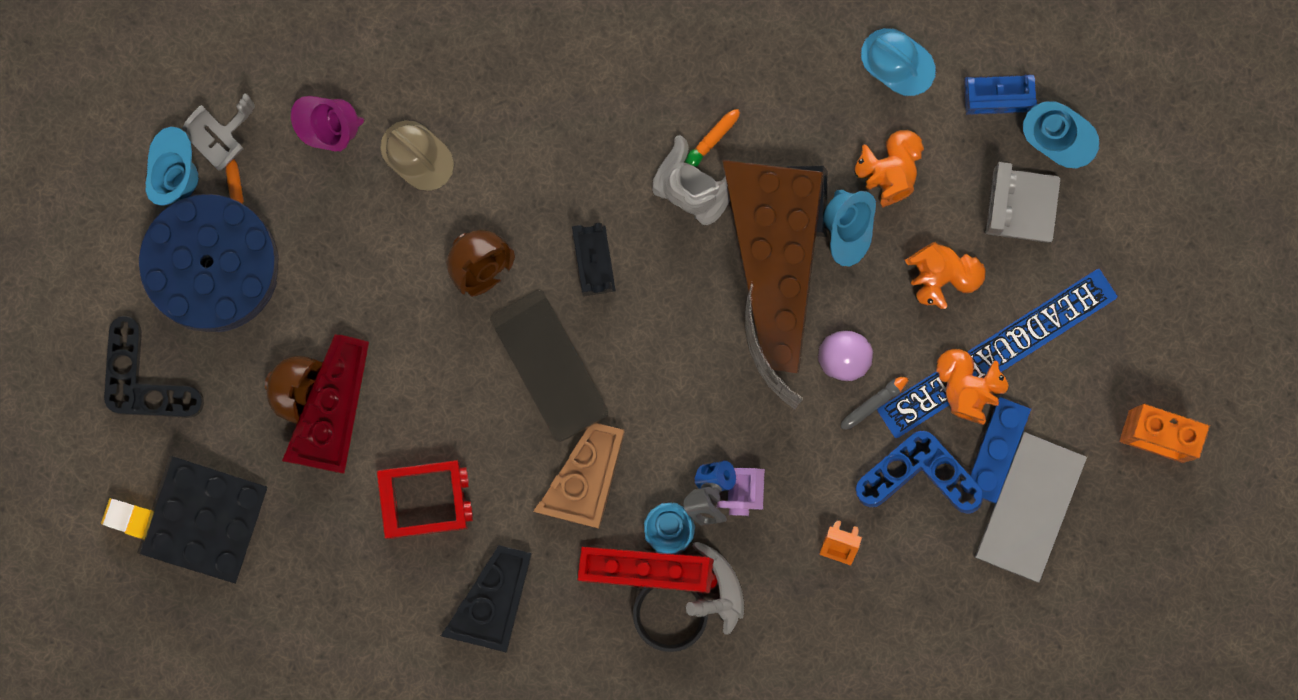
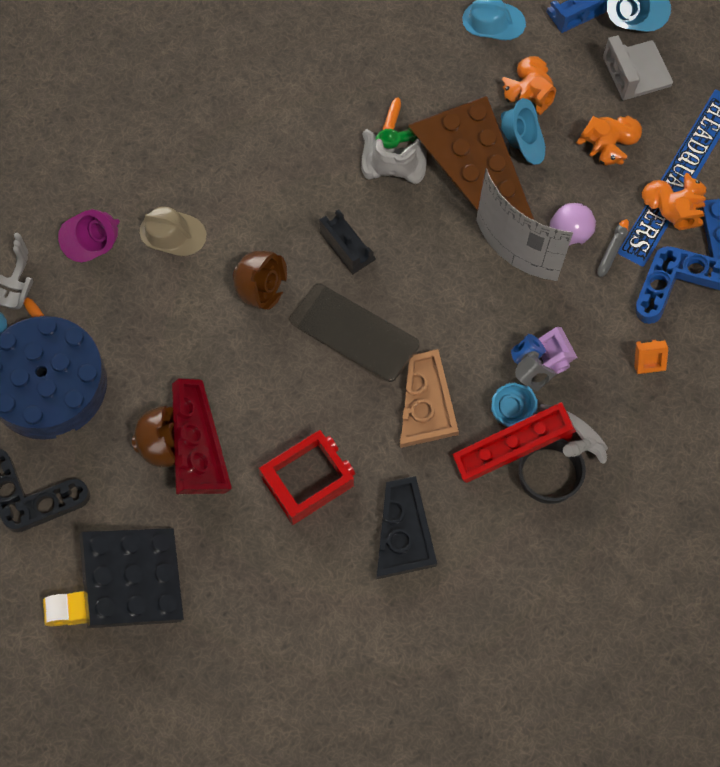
camera: 25 degrees left, 15 degrees down
none -> green piece [375,129,418,149]

